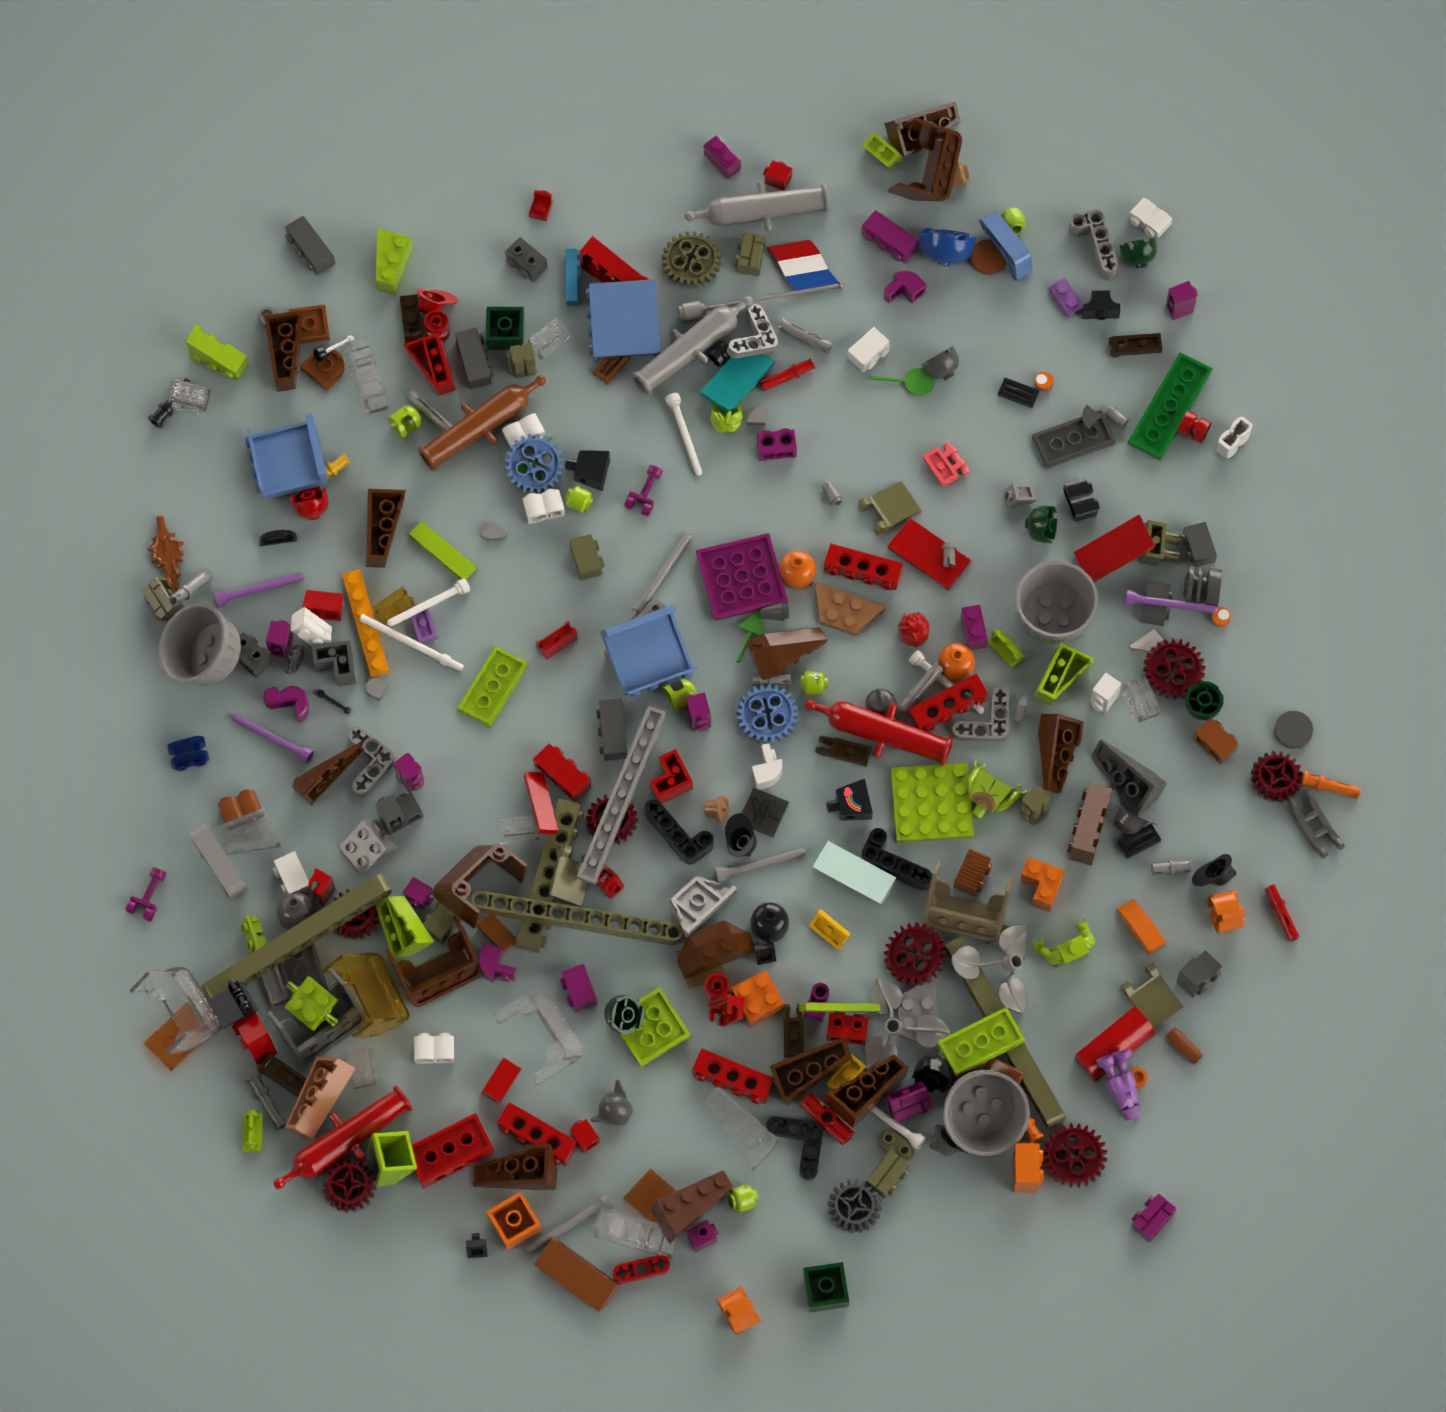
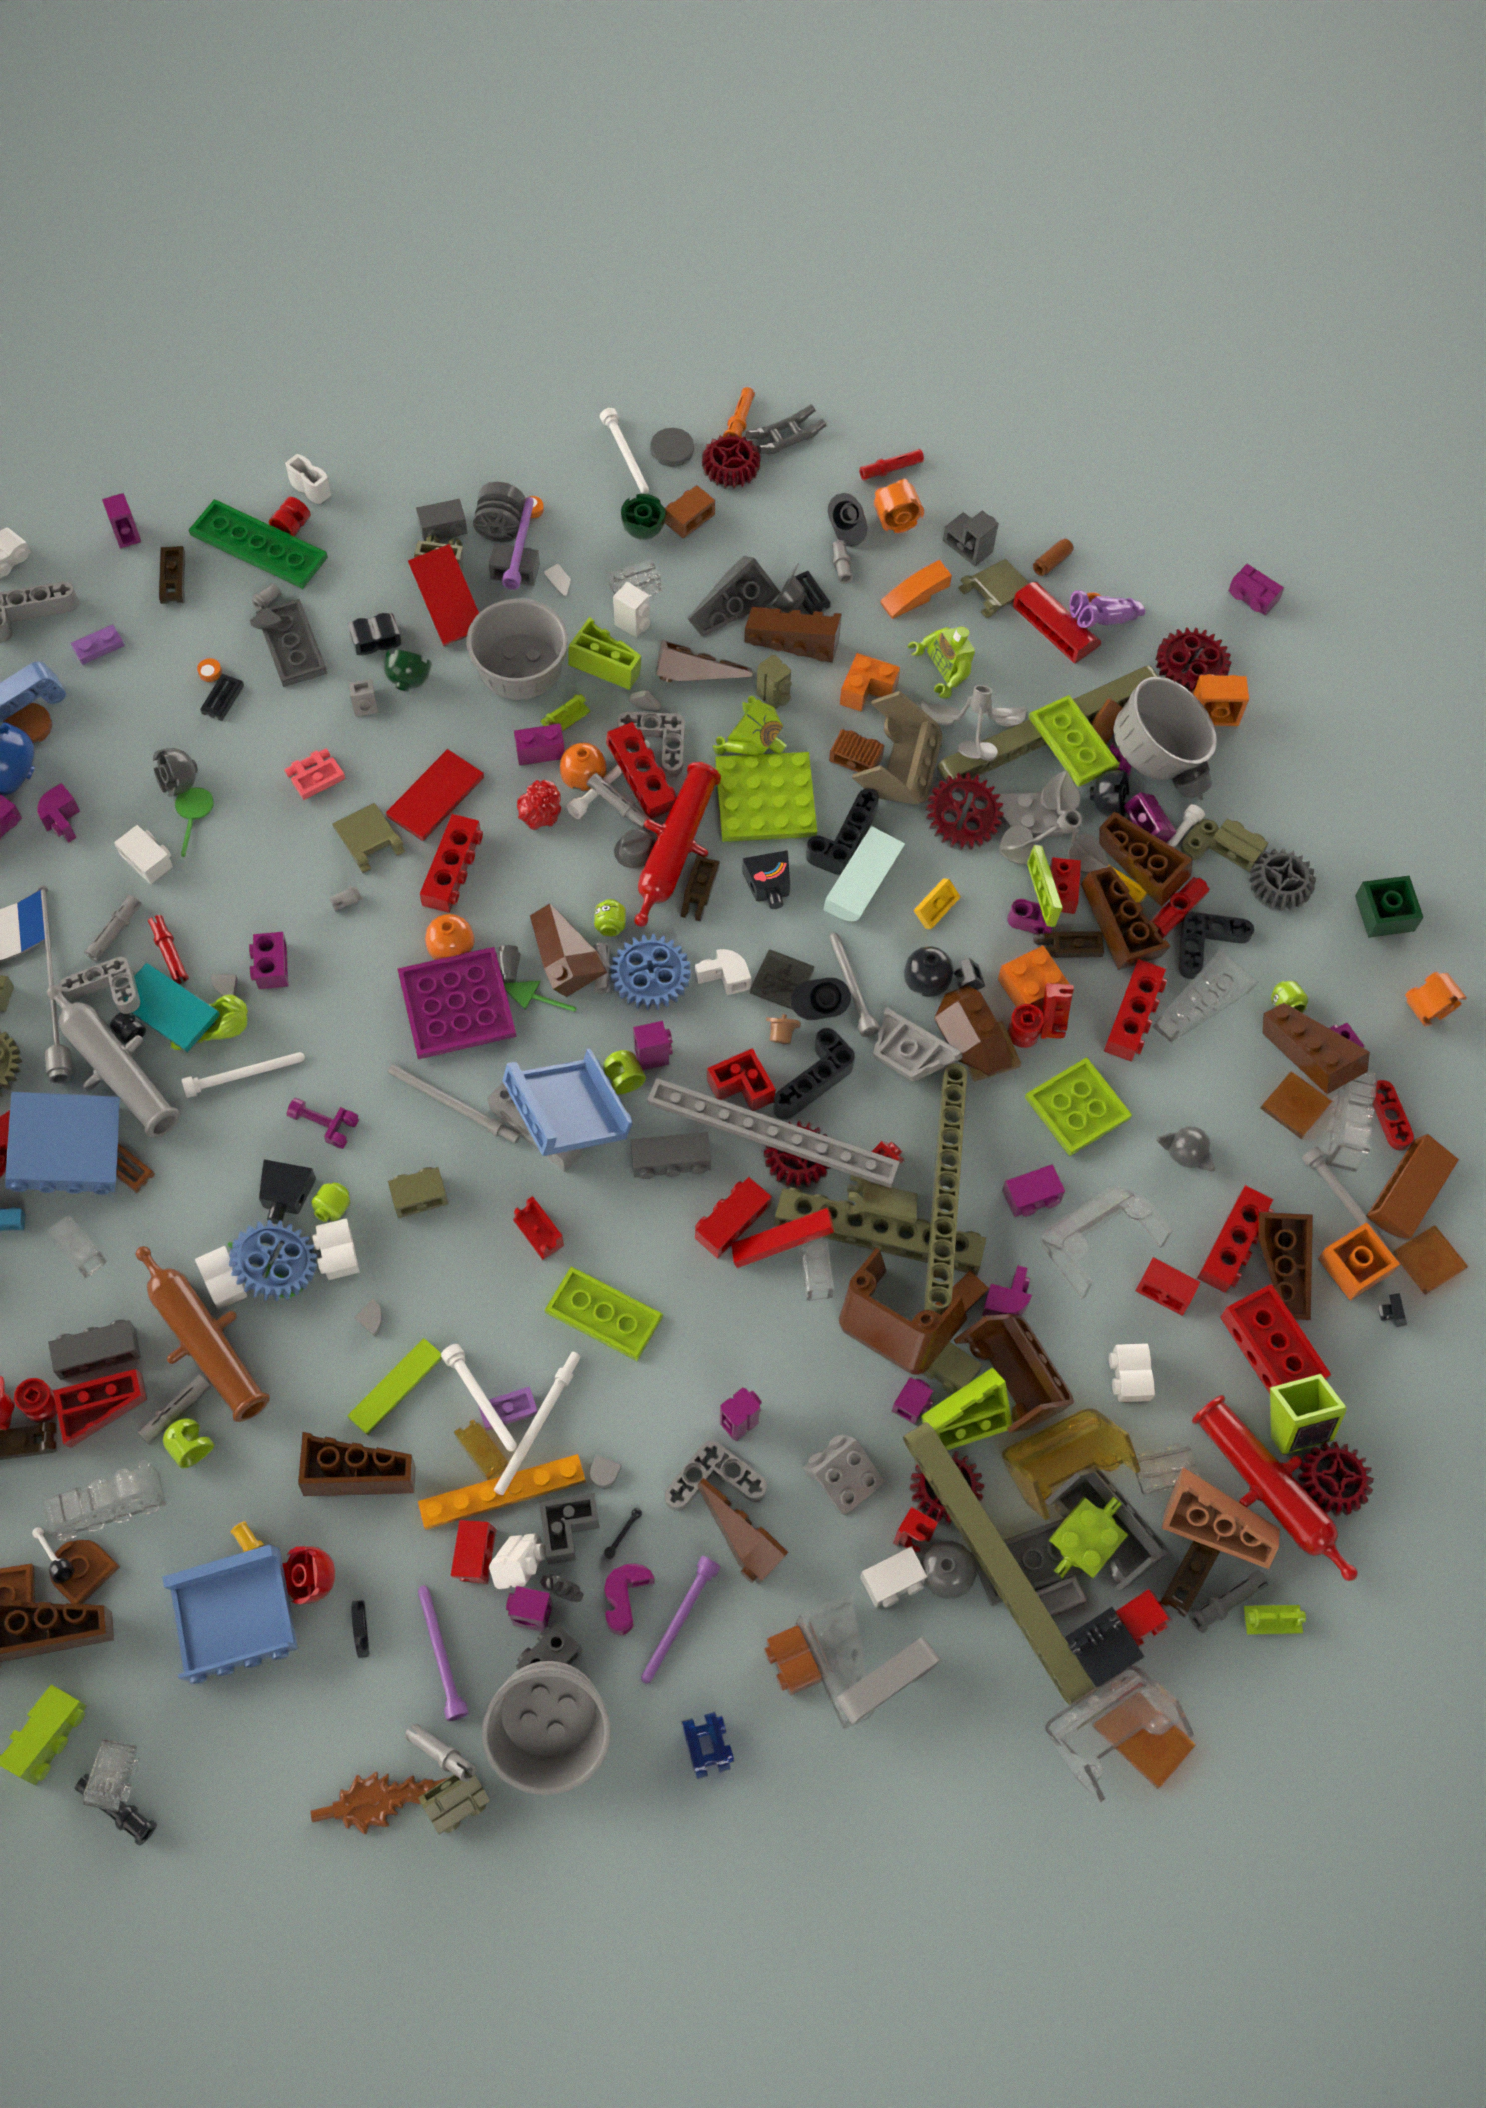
camera: 95 degrees left, 5 degrees down
magenta bar [125,867,167,922] -> none
lime hinge [241,915,267,953] -> none
dark grey brick [375,792,423,835] -> none
dark green brick [486,307,525,350] -> none
olive brick [507,343,537,379] -> none
red brick [570,1119,600,1153] -> none
dark green cylinder [604,995,644,1034] -> none
medium nougat wing [815,583,885,636] -> none
light grey pin [942,542,957,567] -> none
black brick [1082,290,1121,320] -> none
dark green cylinder [1119,238,1157,269] -> none
dark red gear [1143,638,1206,699] -> none
none -> white piece [600,408,649,494]
none -> clear orange tile [1392,1225,1468,1295]

